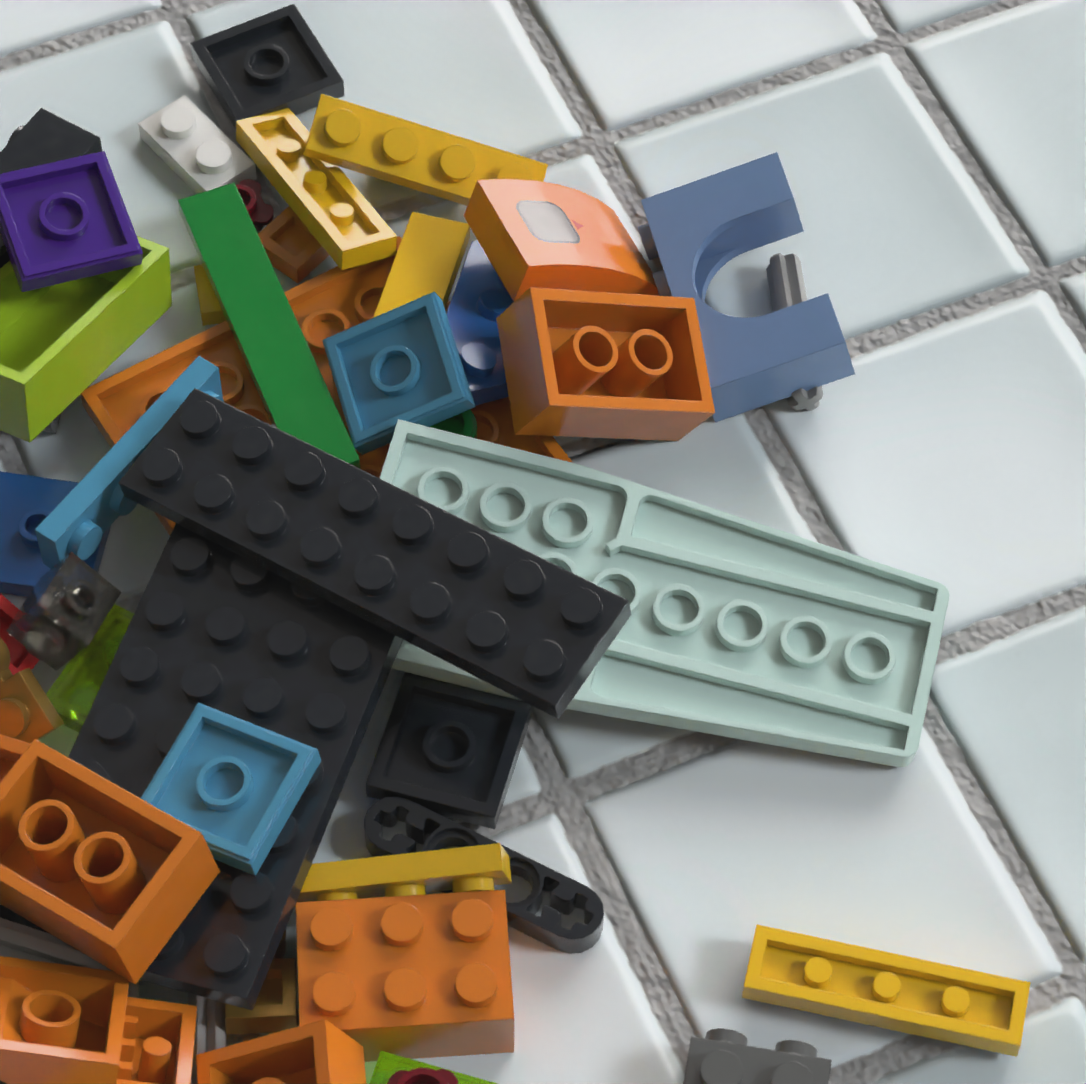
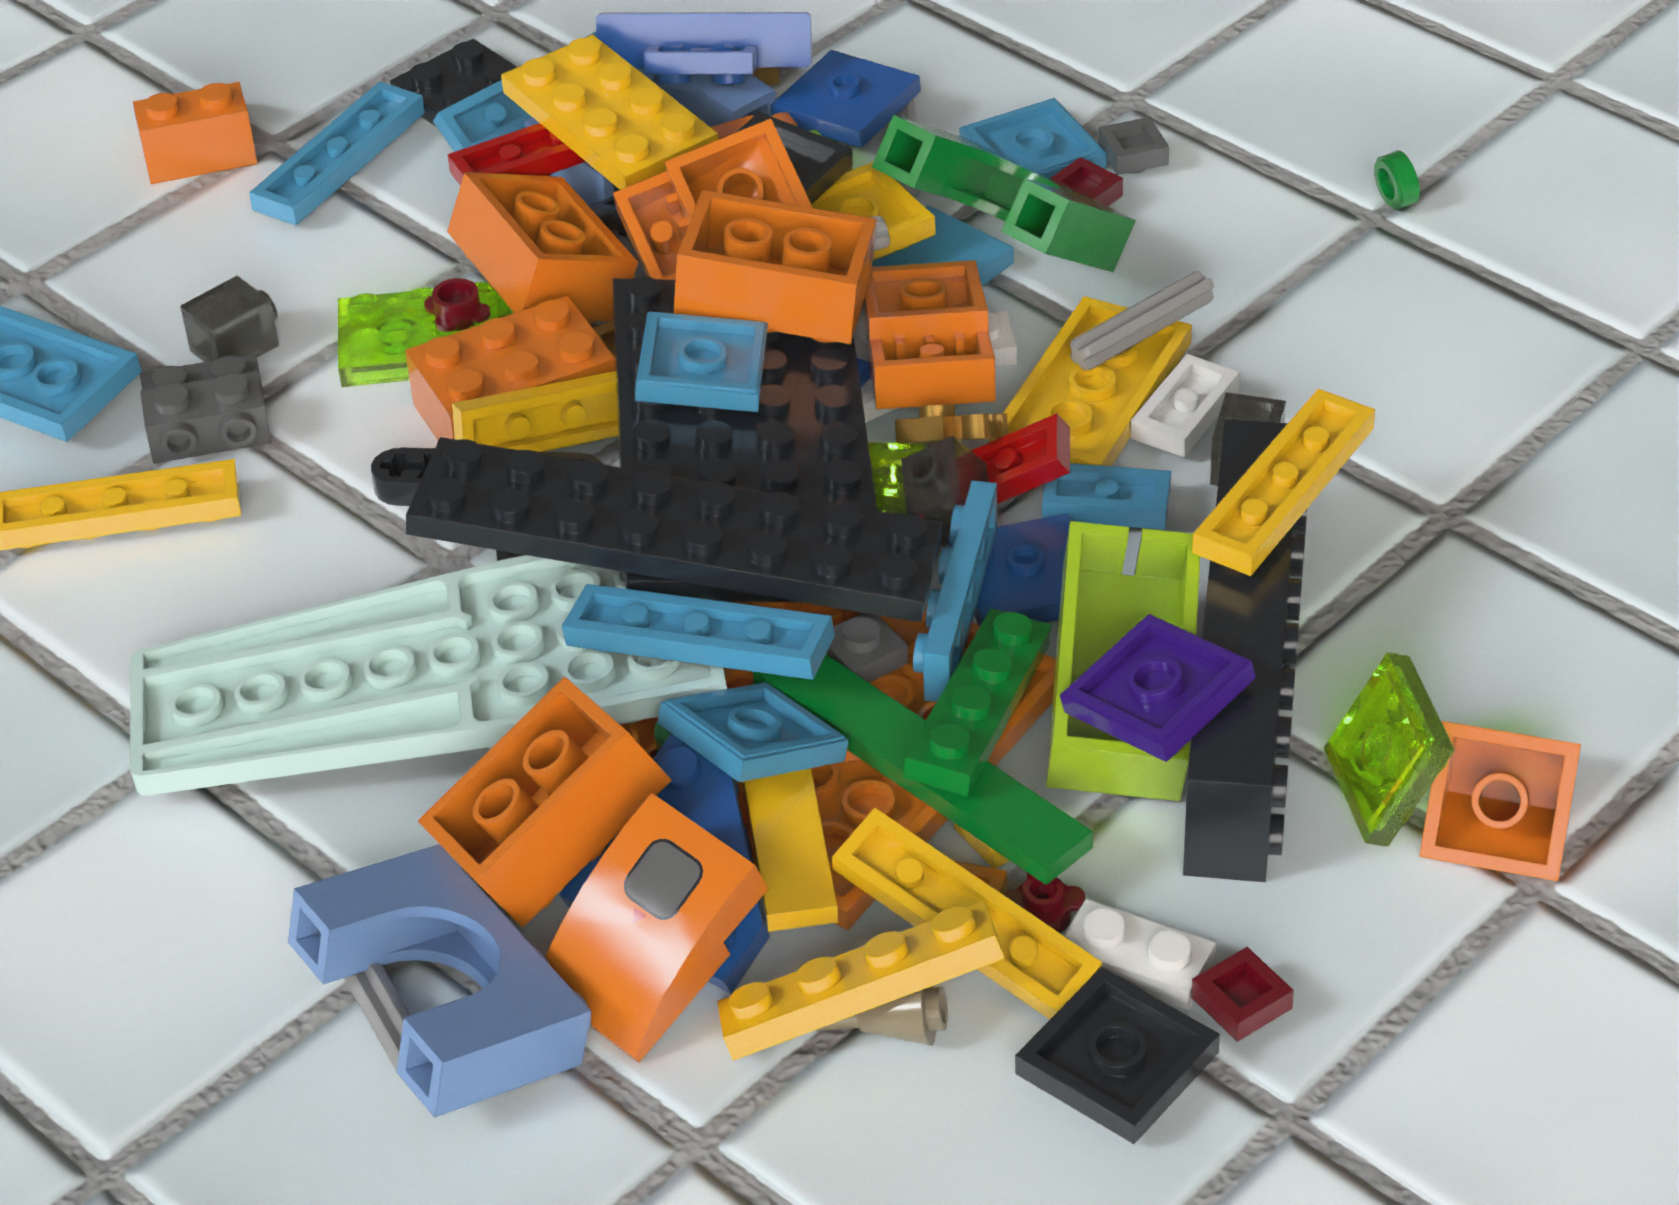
camera: 160 degrees right, 15 degrees down
none -> dark azure plate [562,584,835,680]
none -> green plate [903,608,1052,797]
none -> dark red plate [1191,947,1294,1042]

